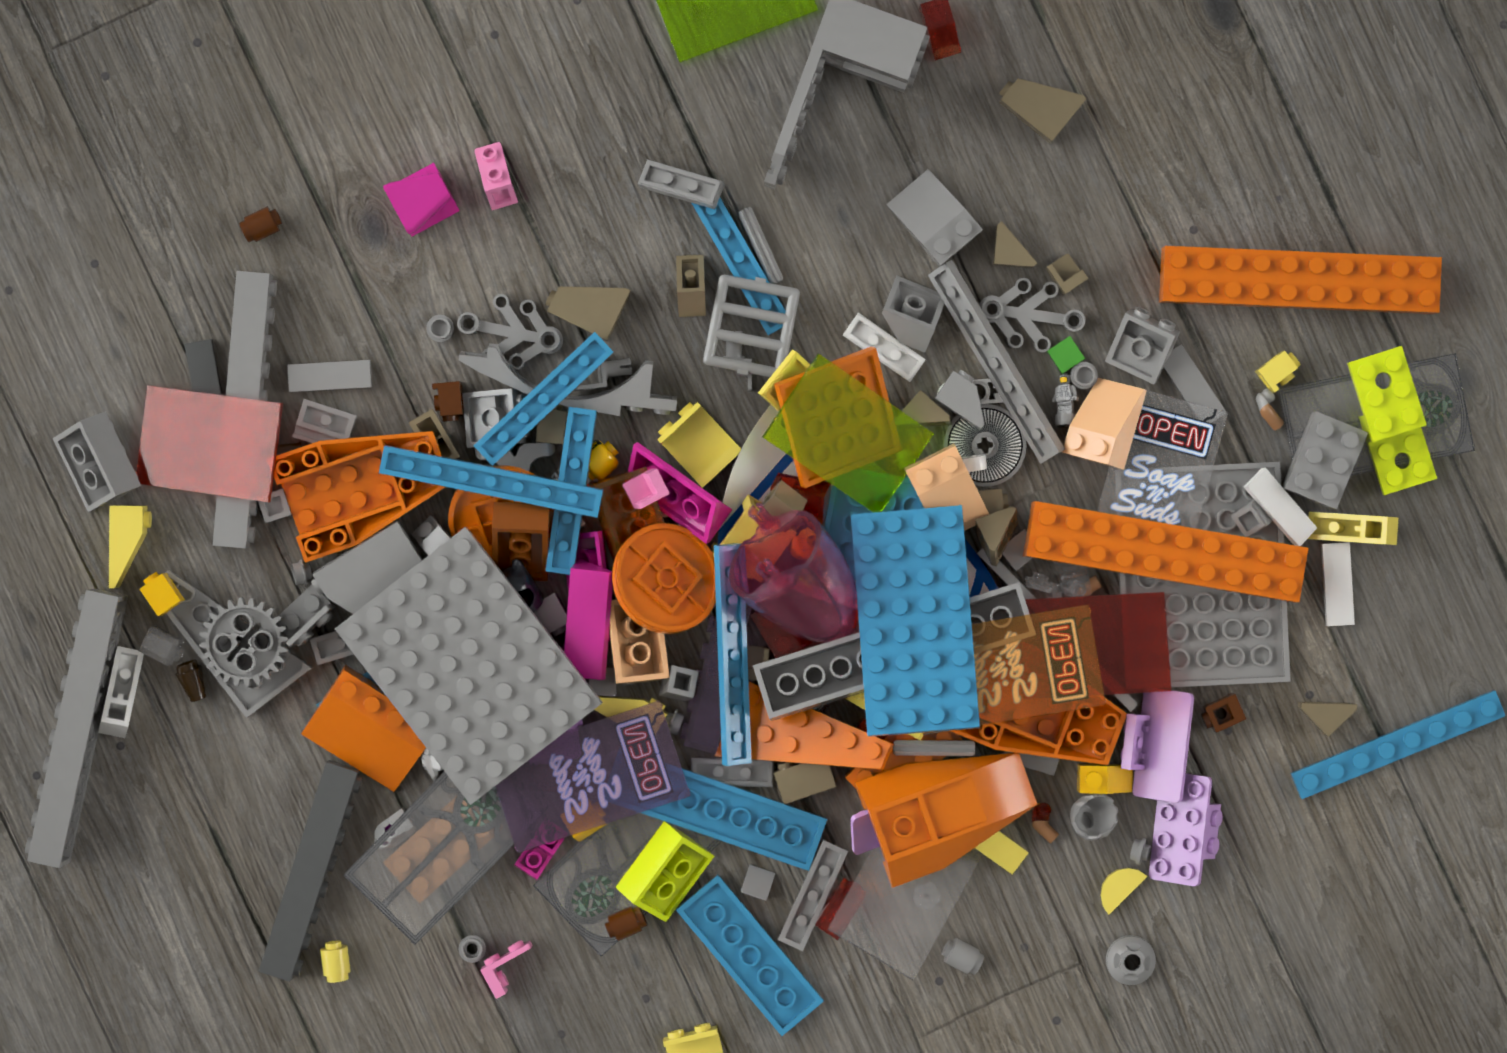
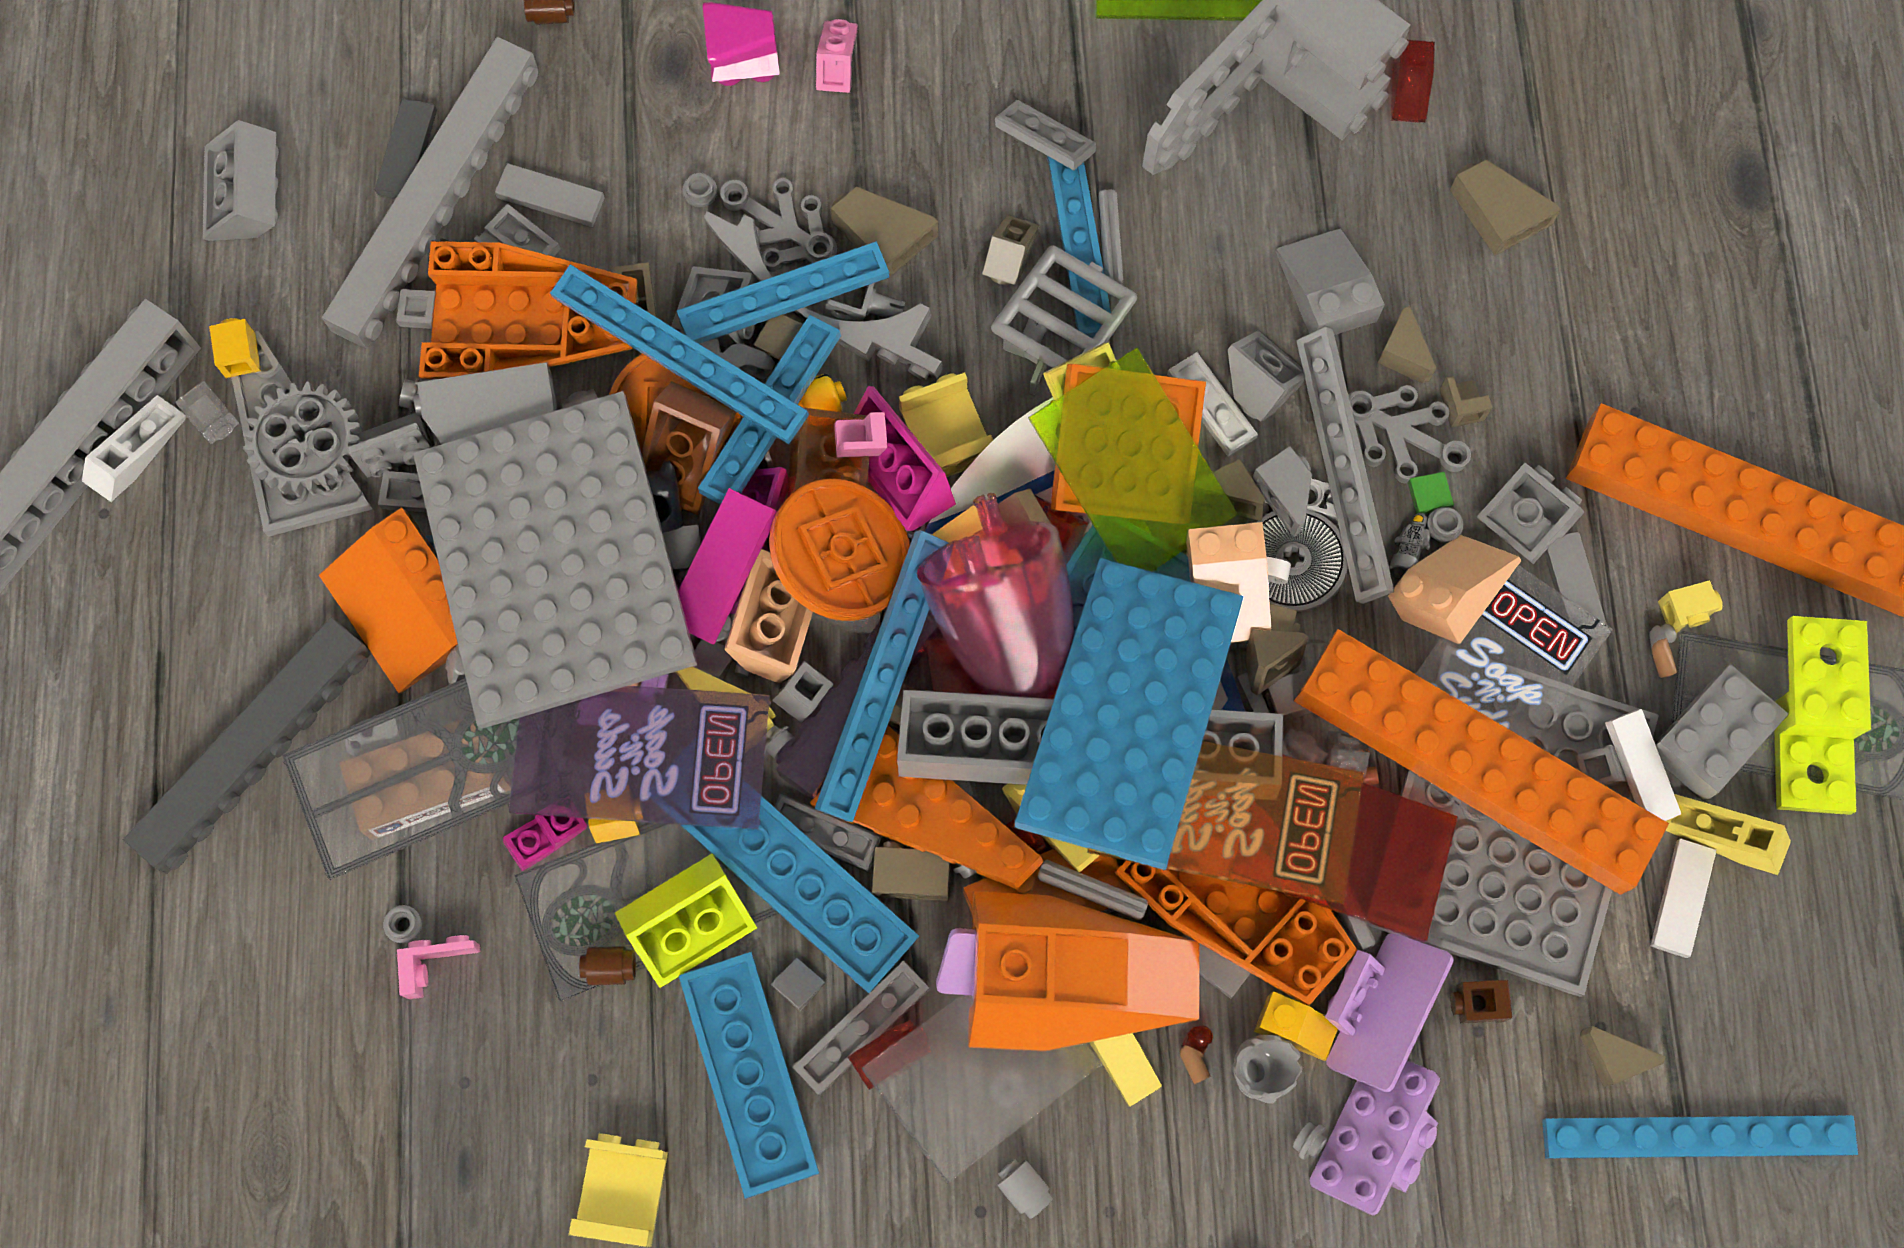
camera: 25 degrees right, 15 degrees down
light yellow slope [109,506,152,588] -> none
clear red piece [136,385,283,502] -> none
dark brown cone [175,659,206,702] -> none
light yellow brick [320,940,351,983] -> none
reddish brown brick [432,381,464,422] -> none
light yellow tile [1100,868,1148,915] -> none

